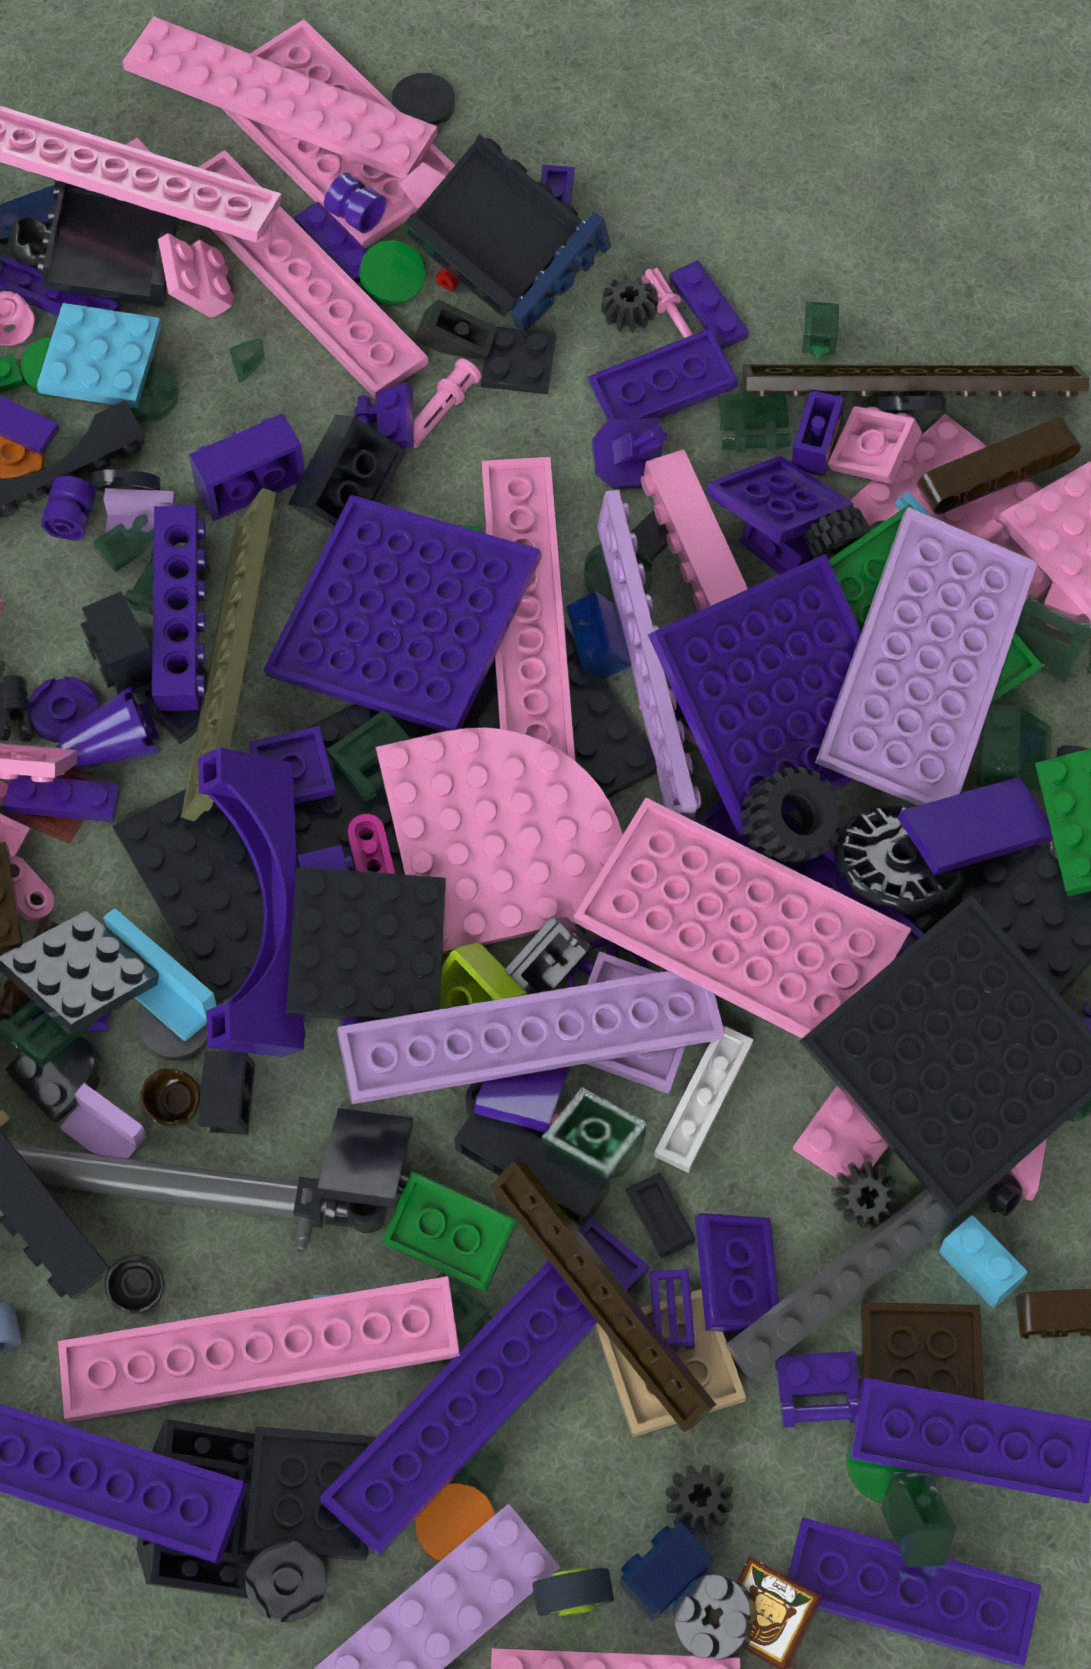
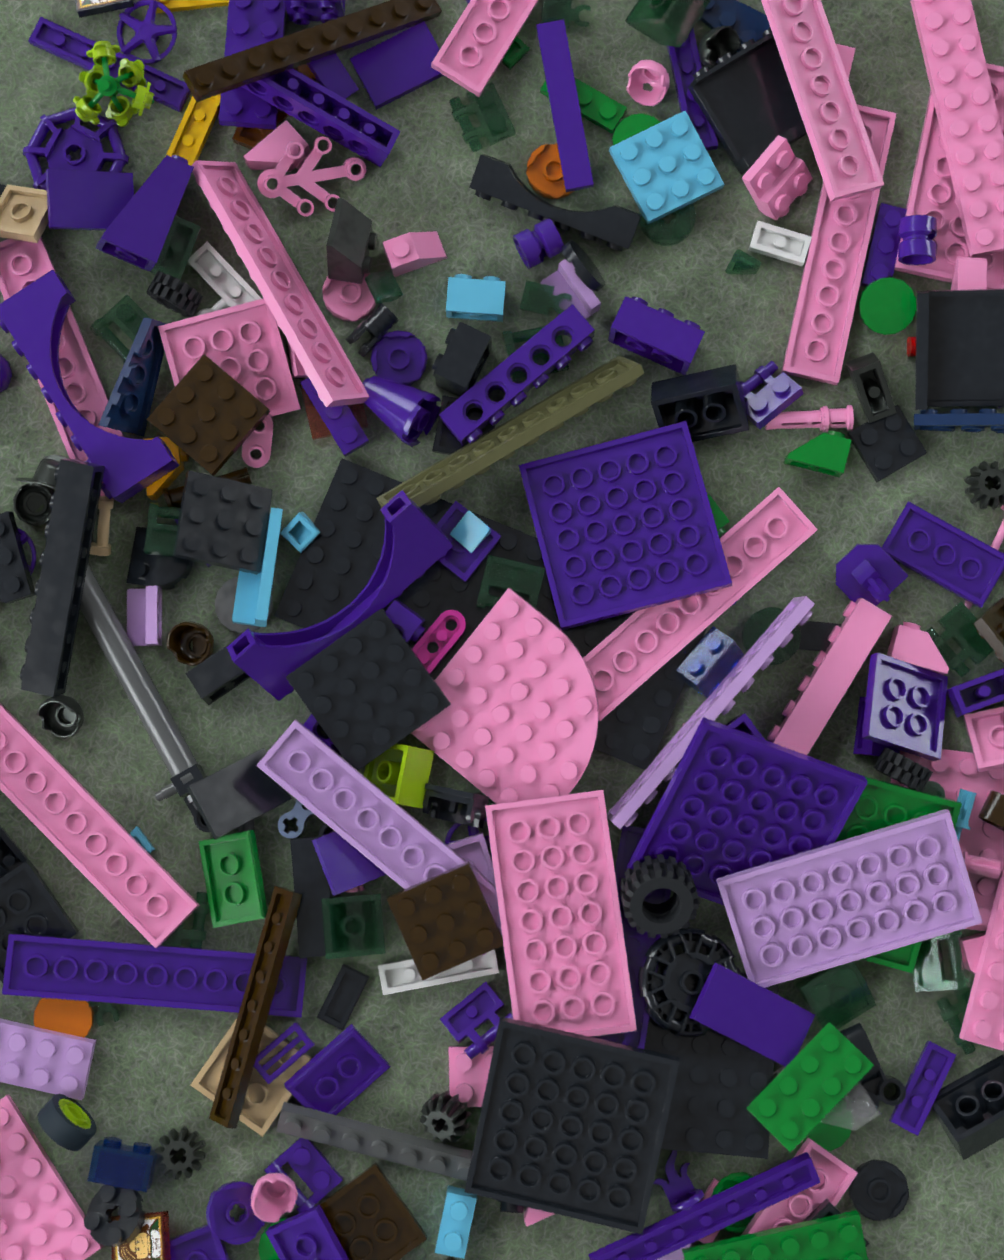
camera: 50 degrees right, 20 degrees up
none -> dark purple plate [206,1181,265,1245]
none -> bright pink hair [251,1173,298,1223]
none -> sand blue axle [278,799,314,838]
none -> medium azure slope [280,512,320,553]
none -> dark brown plate [387,862,503,981]
none -> dark purple plate [440,982,513,1060]
none -> medium azure brick [446,274,506,322]
none -> medium azure slope [450,510,491,554]
none -> white plate [748,221,812,266]
none -> green slope [784,431,852,477]
none -> bright pink slope [887,622,949,675]

